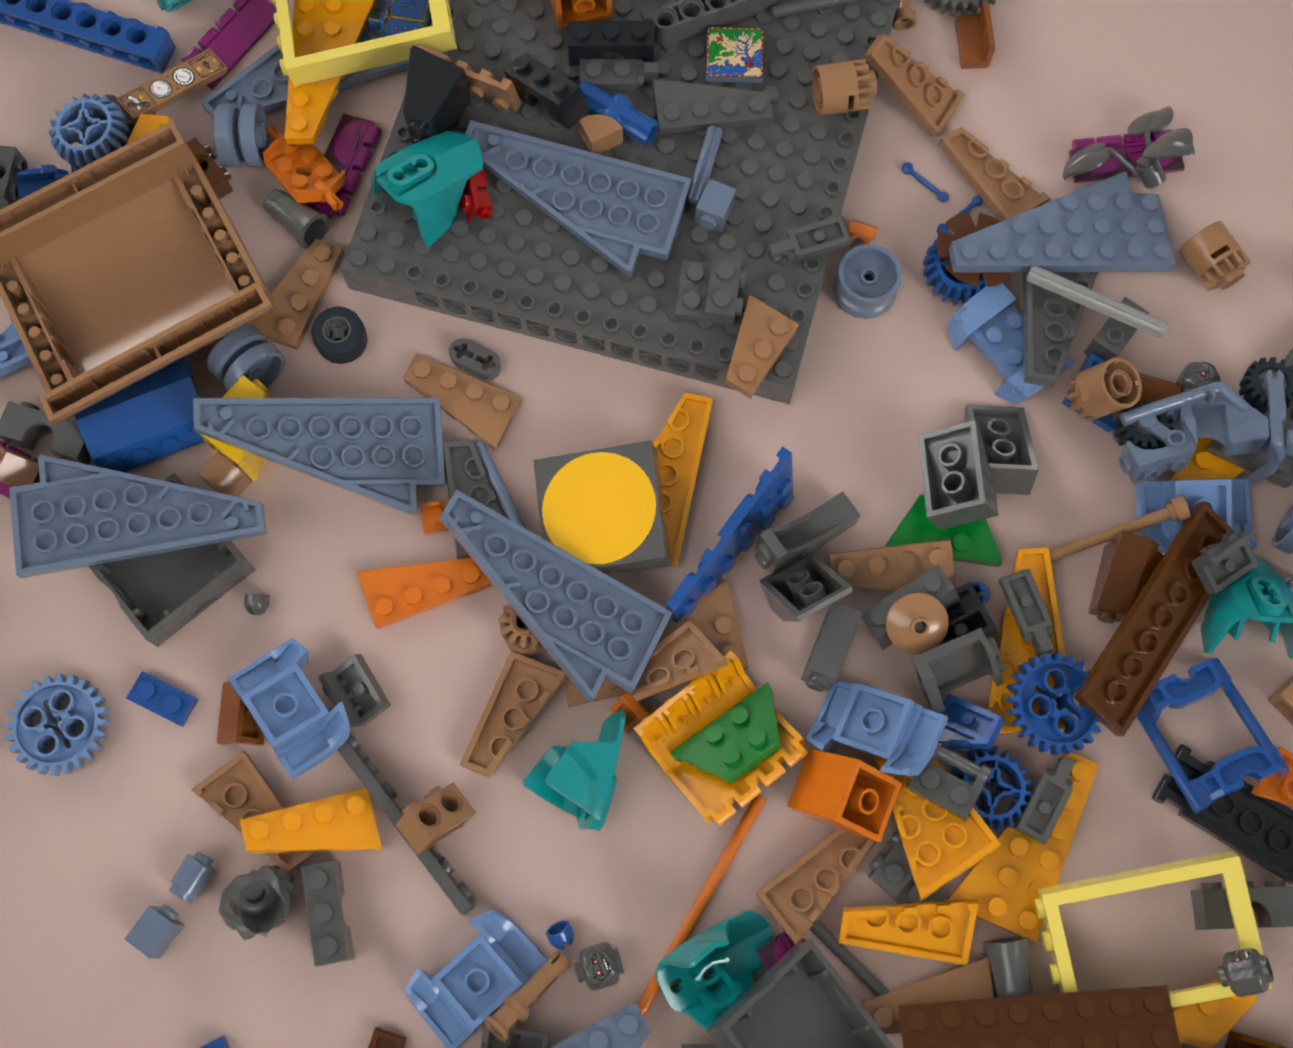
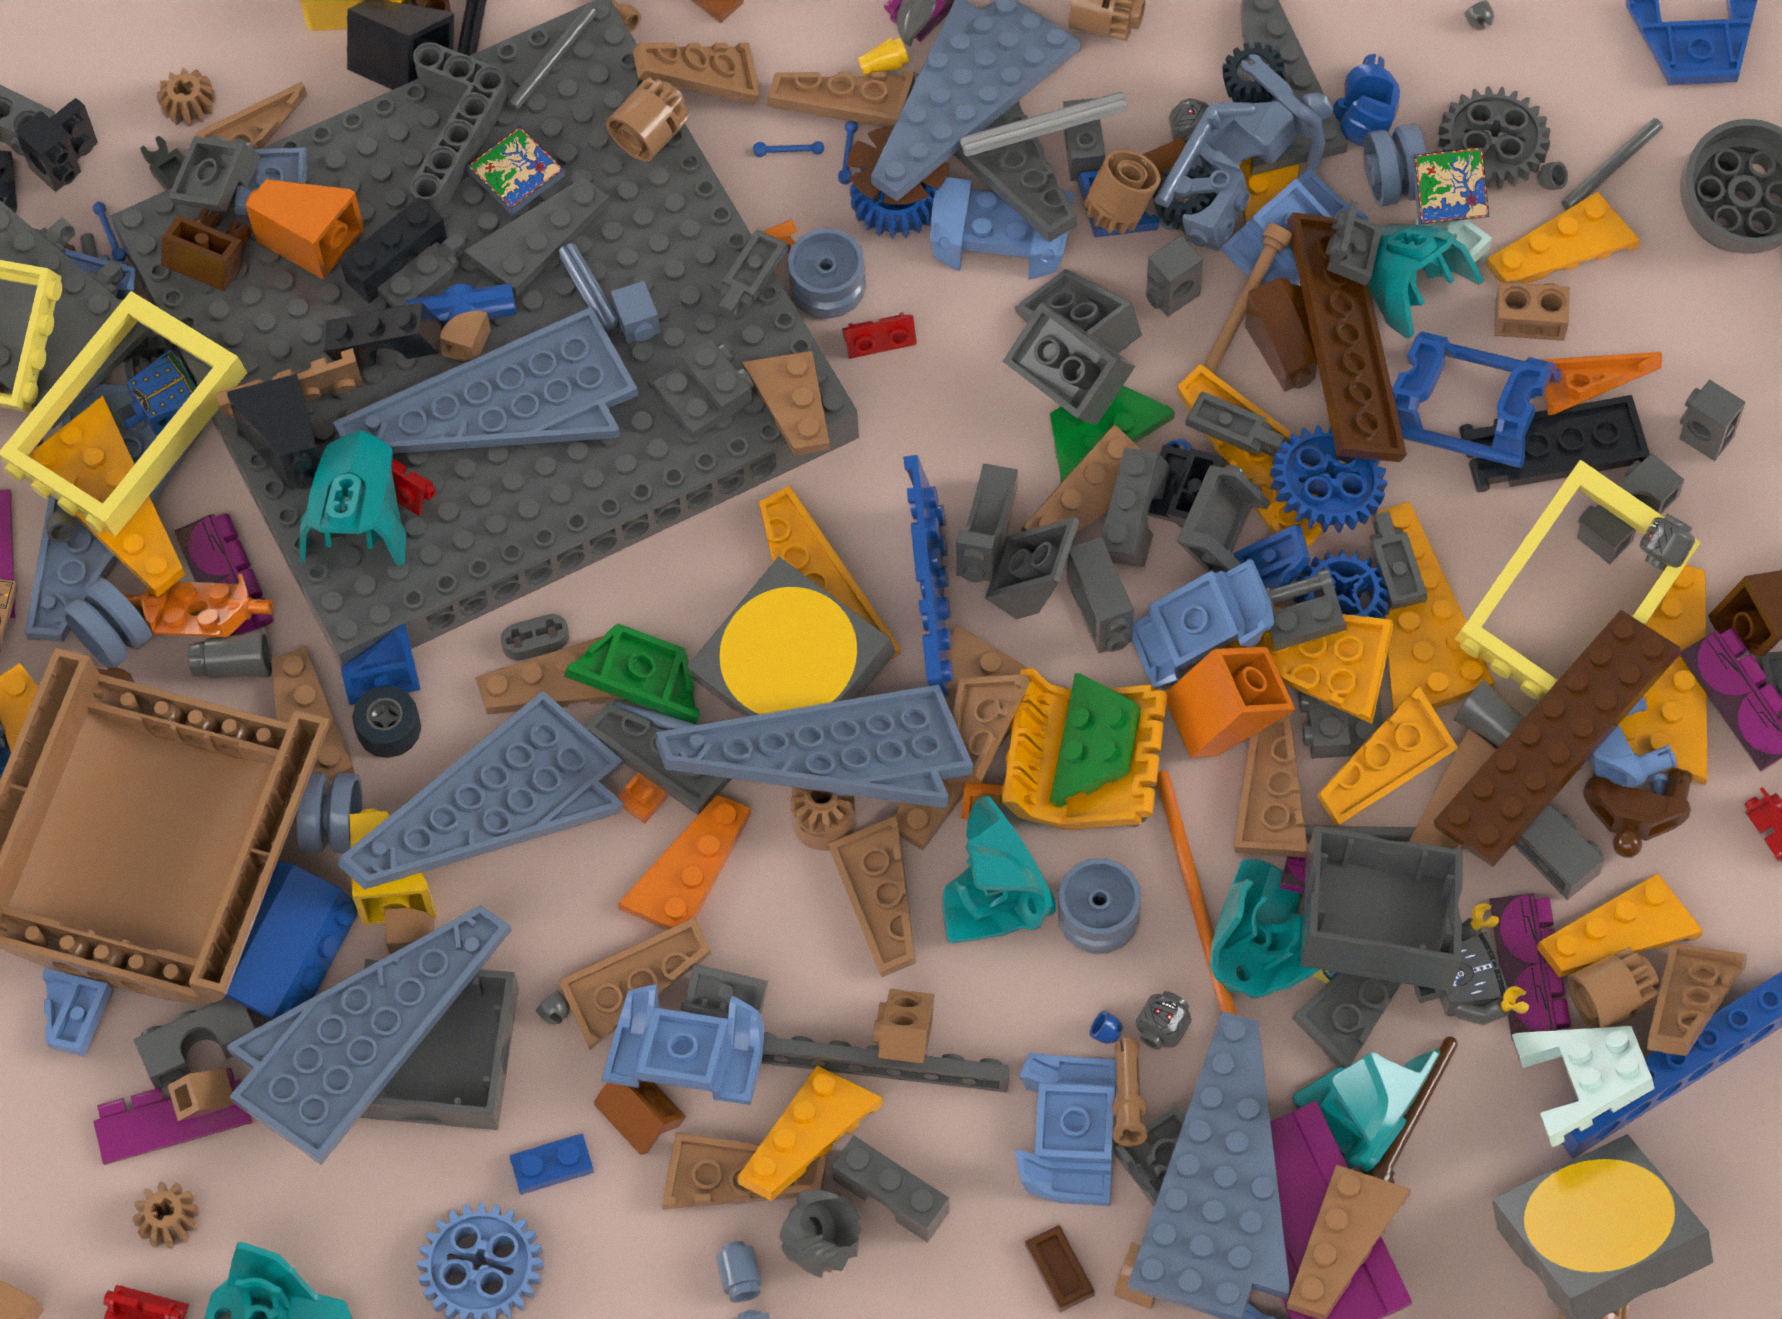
camera: 40 degrees left, 10 degrees down
medium nougat dish [886,592,949,654] -> none
none -> dark grey hinge [46,511,76,543]
none -> blue wing [341,624,421,705]
none -> medium nougat wing [558,917,711,1050]
none -> green wing [563,623,700,724]
none -> red hinge [842,312,917,359]
none -> yellow cone [858,37,910,76]
none -> sand blue wheel [1058,858,1141,954]
none -> dark grey brick [1145,236,1203,317]

